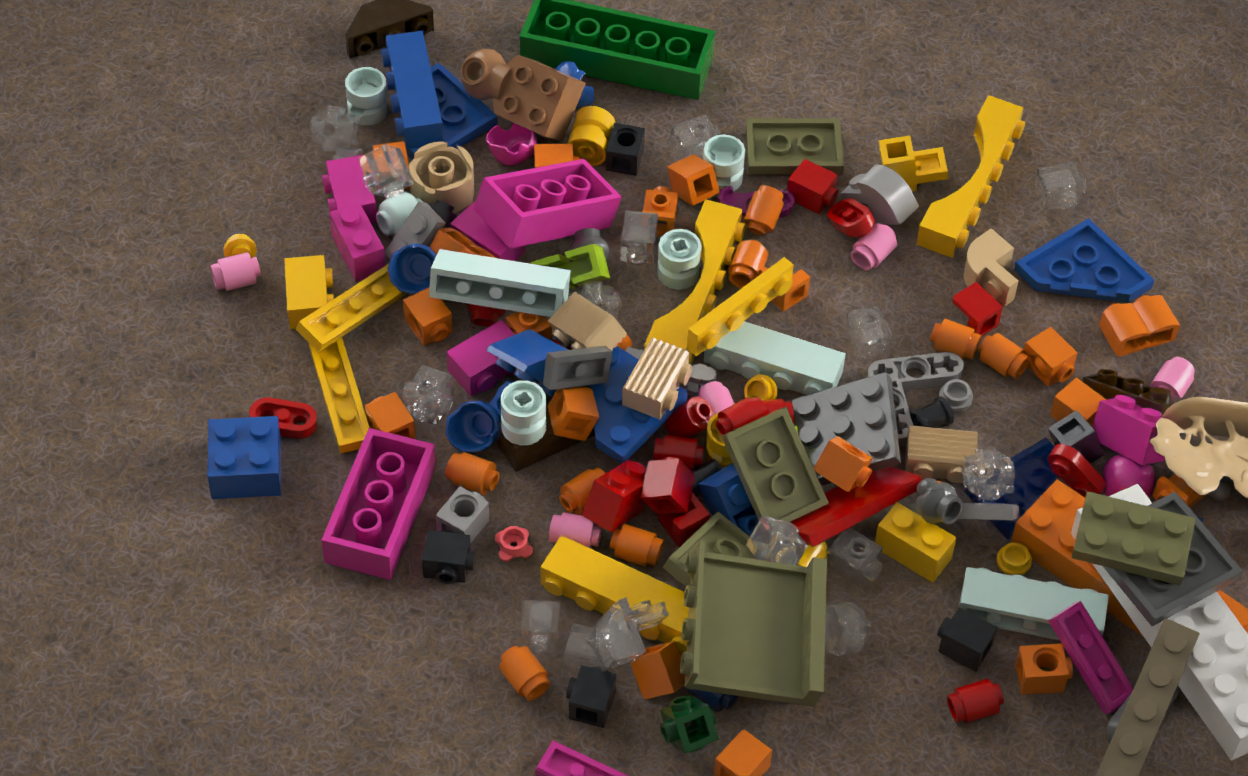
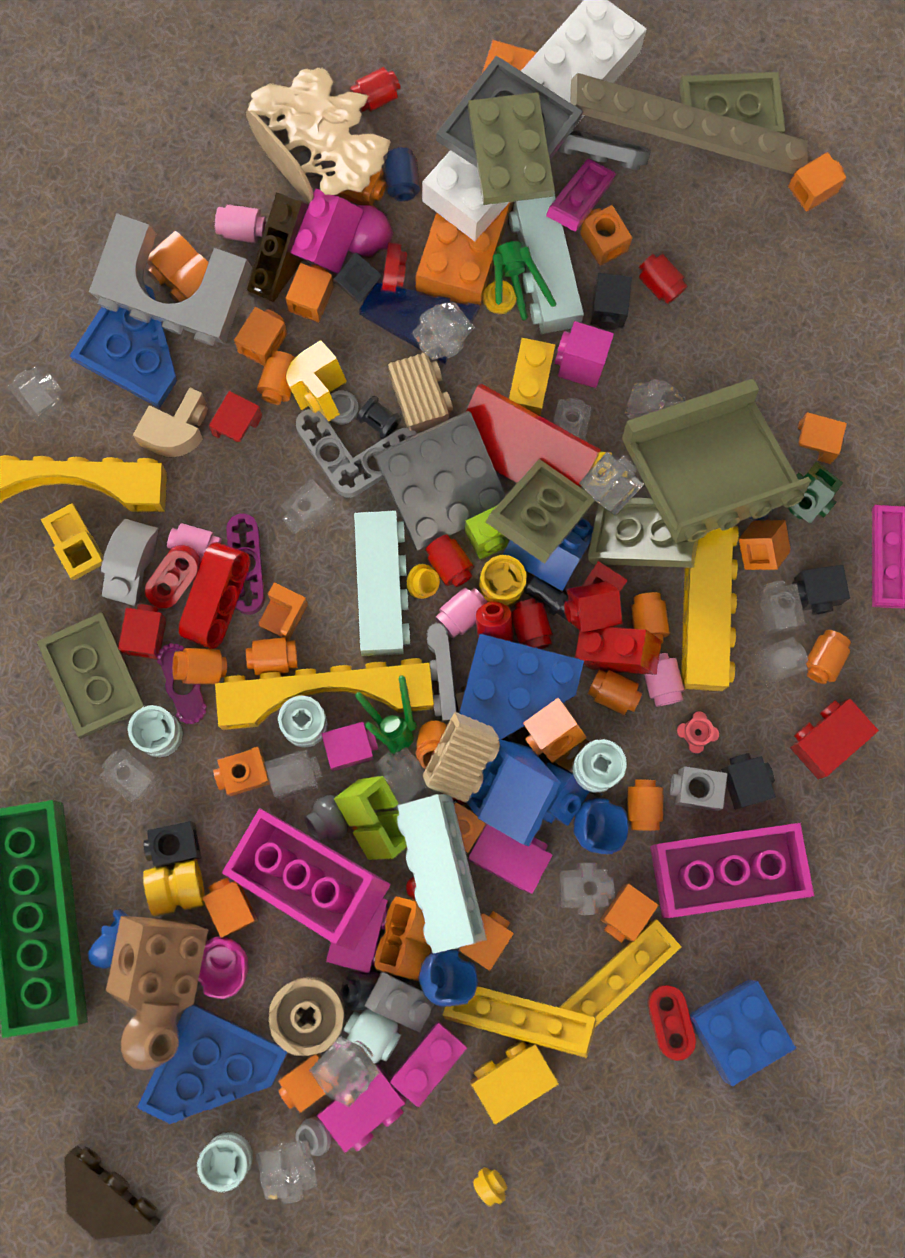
camera: 120 degrees left, 25 degrees up
bright pink brick [210,252,261,291] -> none
blue brick [381,31,443,149] -> none
dark grey plate [543,346,612,390] -> none
clear brick [593,597,669,671] -> none
tan brick [622,337,692,419] -> none
orange brick [667,154,719,206] -> none
yellow plate [687,257,794,356] -> none
red brick [716,396,769,436] -> none
orange brick [813,436,873,492] -> none
light grey tile [908,502,1019,520] -> none
dark grey animal [915,478,963,524] -> none
orange brick [929,318,982,360] -> none
none -> light grey arch [89,213,252,346]
none -> red beam [179,542,250,649]
none -> magenta beam [226,513,265,615]
none -> yellow brick [286,340,347,422]
none -> dark pink brick [321,722,378,771]
none -> green plant [355,675,417,753]
none -> green plant [492,241,556,321]
none -> dark pink brick [555,321,614,389]
none -> red brick [790,698,879,780]

